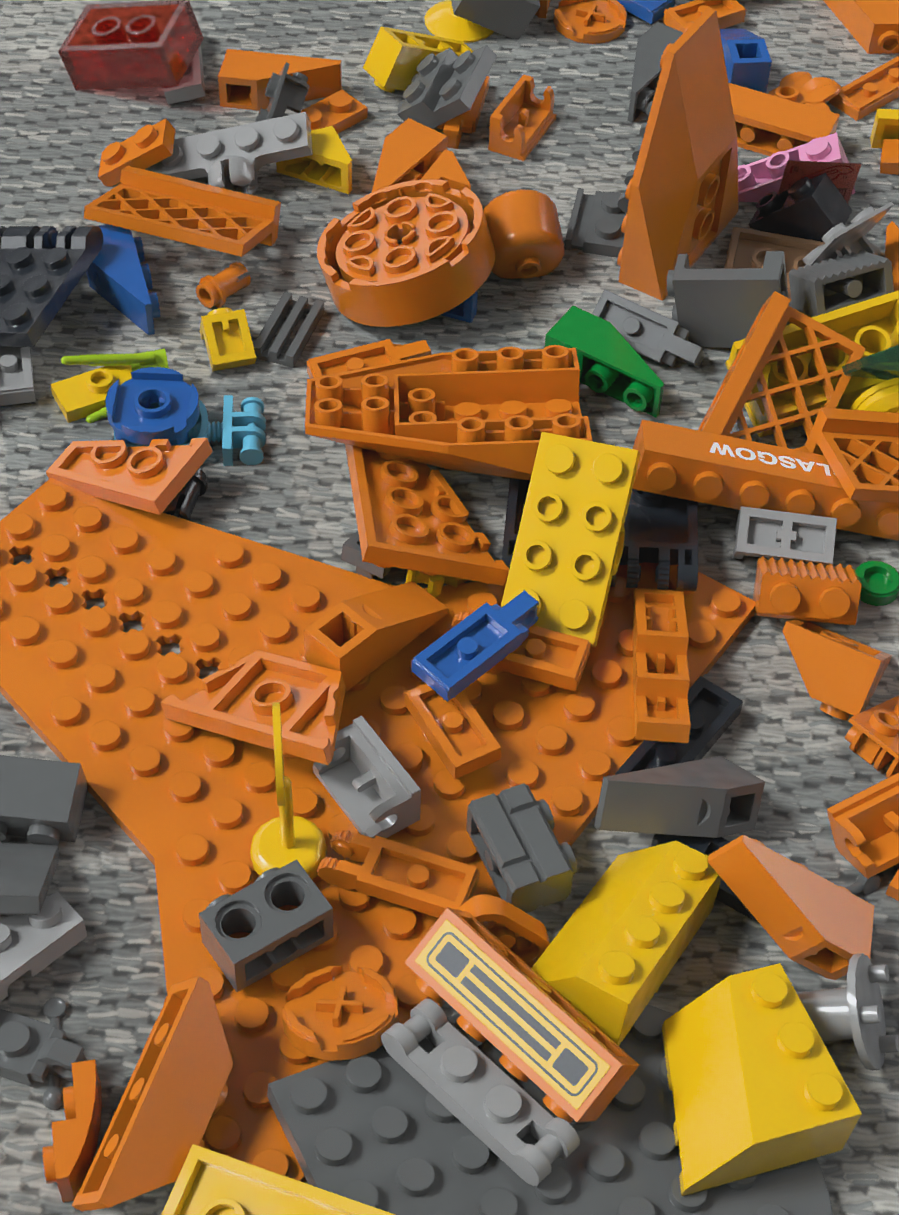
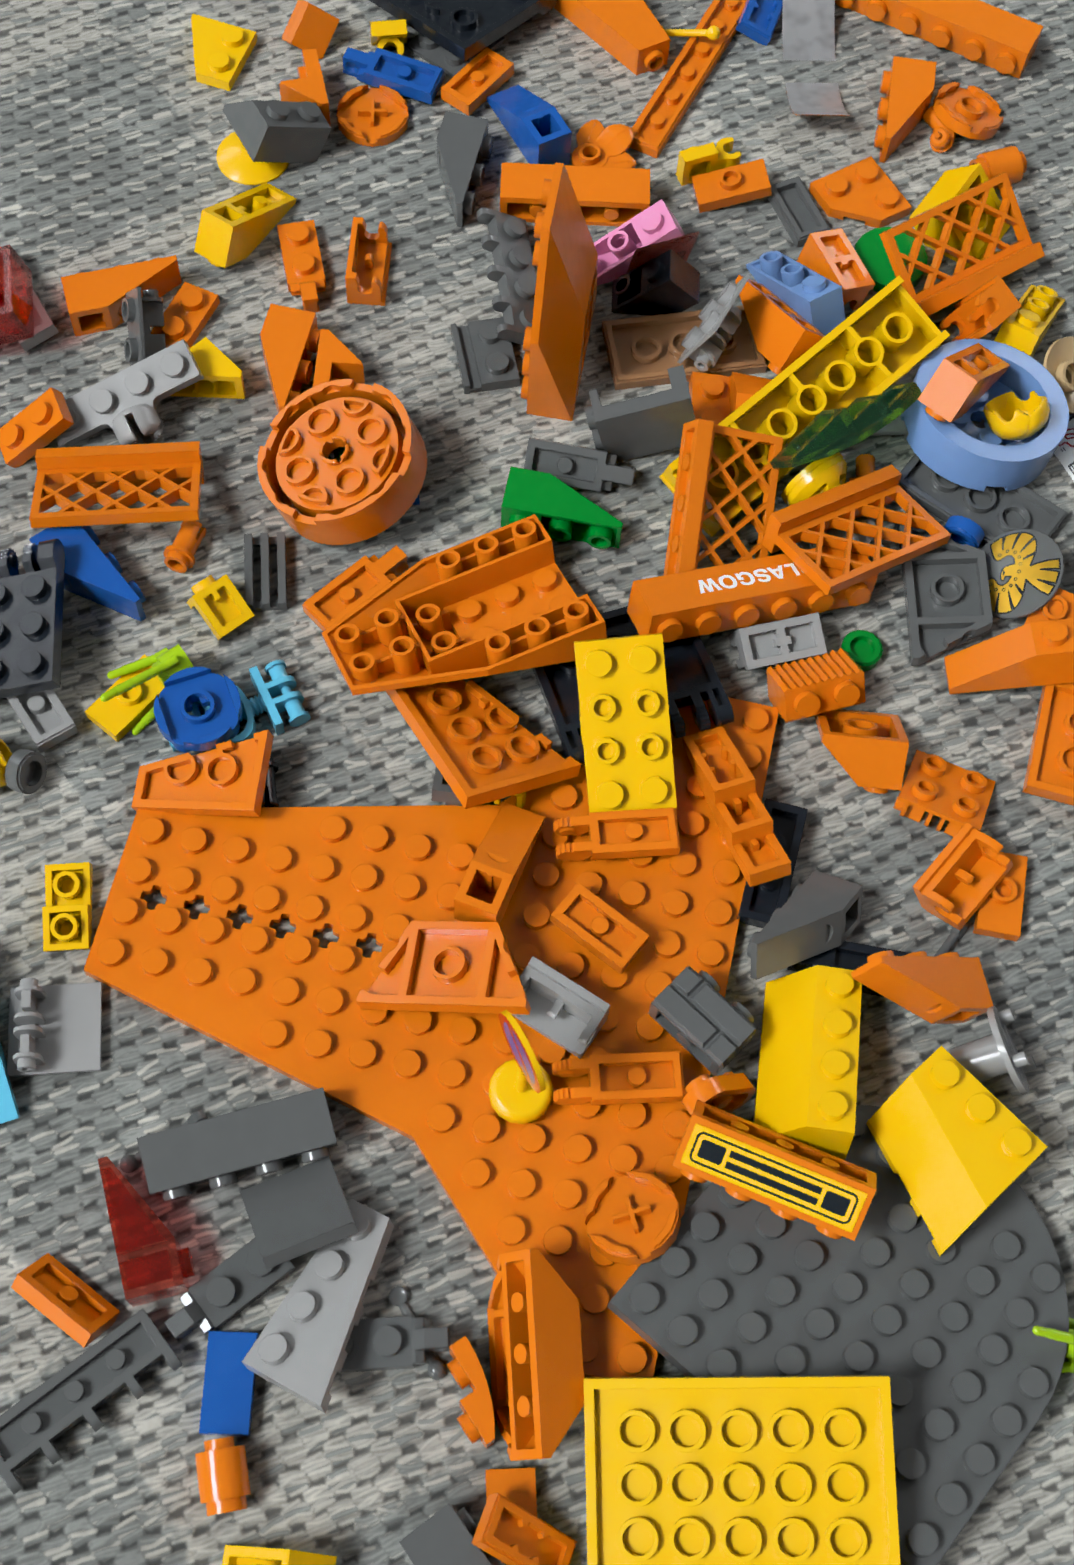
camera: 25 degrees left, 15 degrees up
dark grey brick [199,859,334,992] -> none
light grey plate [381,998,580,1186] -> none
dark grey plate [397,45,497,128] -> none
blue hinge [412,590,539,702] -> none
orange head [483,189,565,279] -> none
dark grey brick [789,250,894,318] -> none

